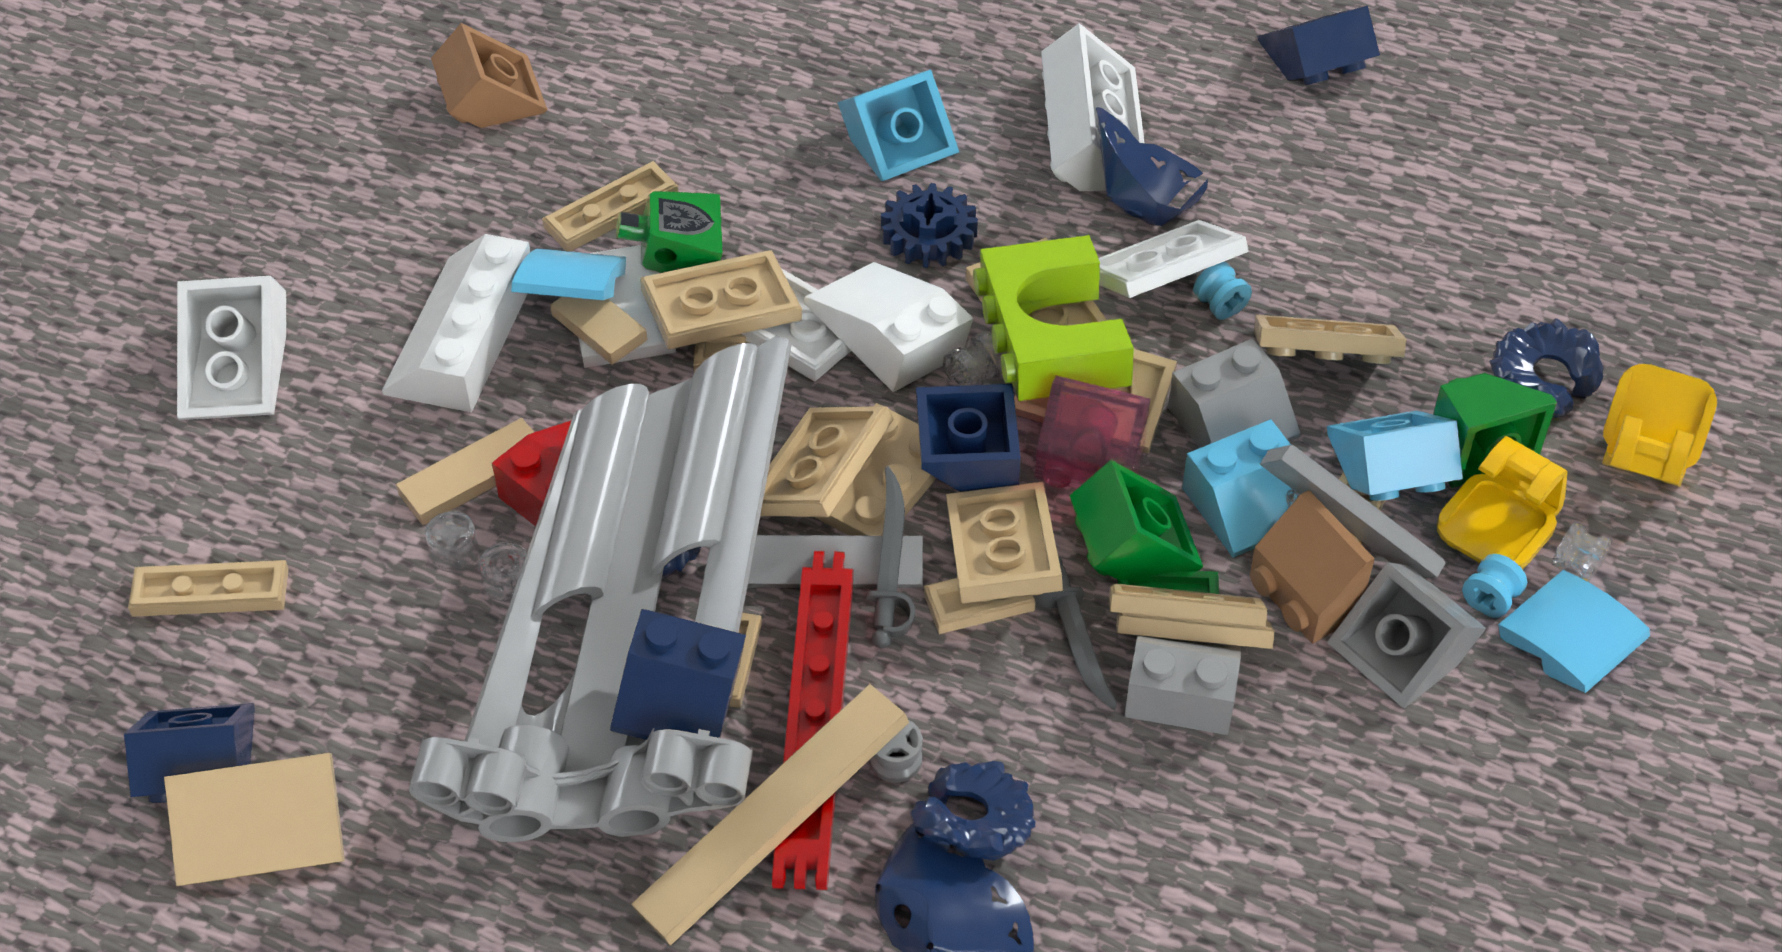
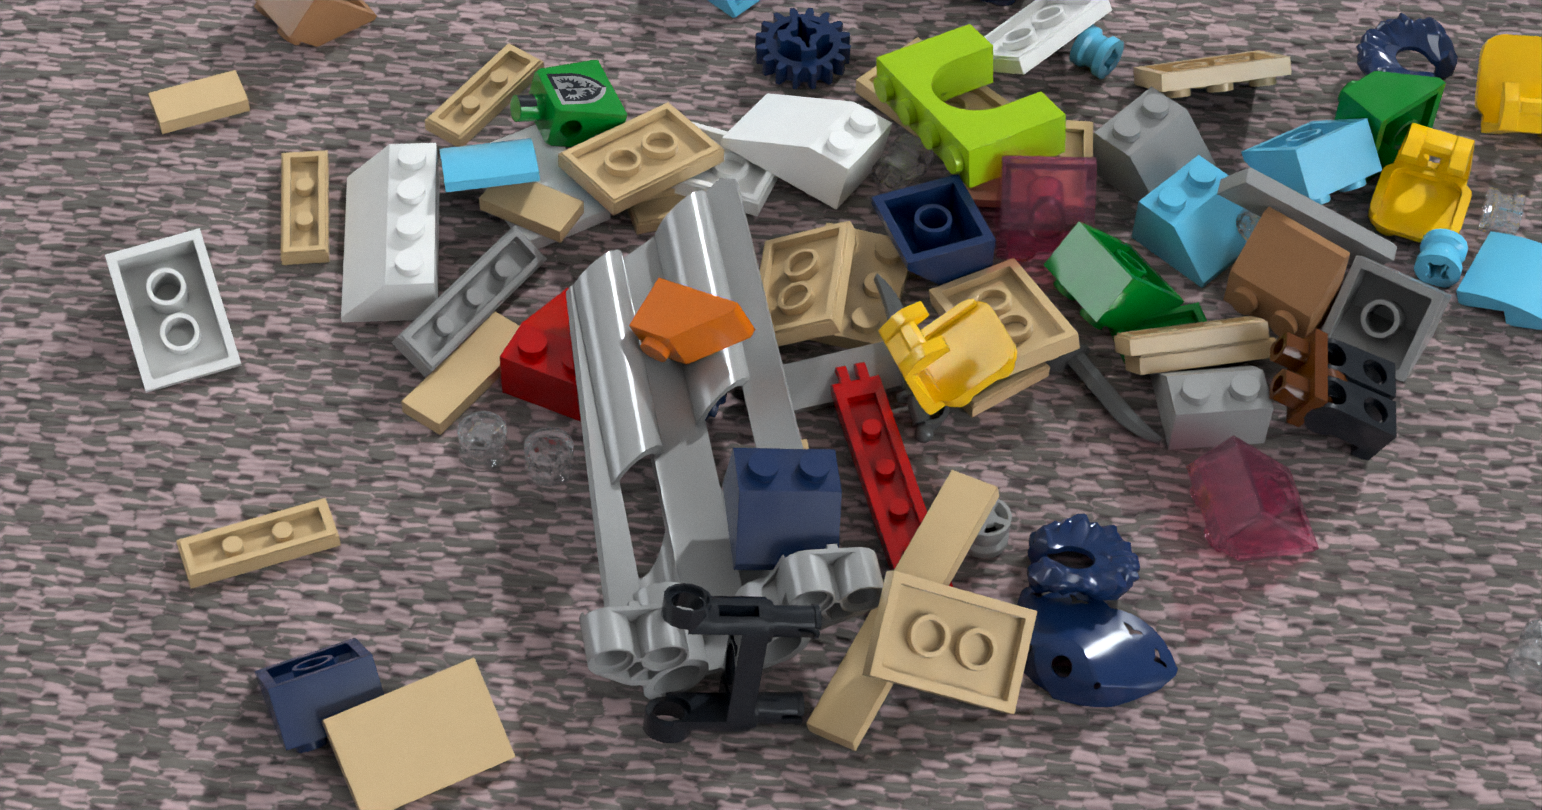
camera: 20 degrees left, 0 degrees up
none -> tan tile [148,70,250,134]
none -> tan tile [281,150,330,265]
none -> light grey tile [391,225,547,377]
none -> orange slope [629,278,756,365]
none -> black connector [643,583,822,743]
none -> tan plate [862,570,1037,714]
none -> yellow piece [879,298,1017,415]
none -> clear pink slope [1186,435,1319,562]
none -> black hips [1269,328,1397,460]

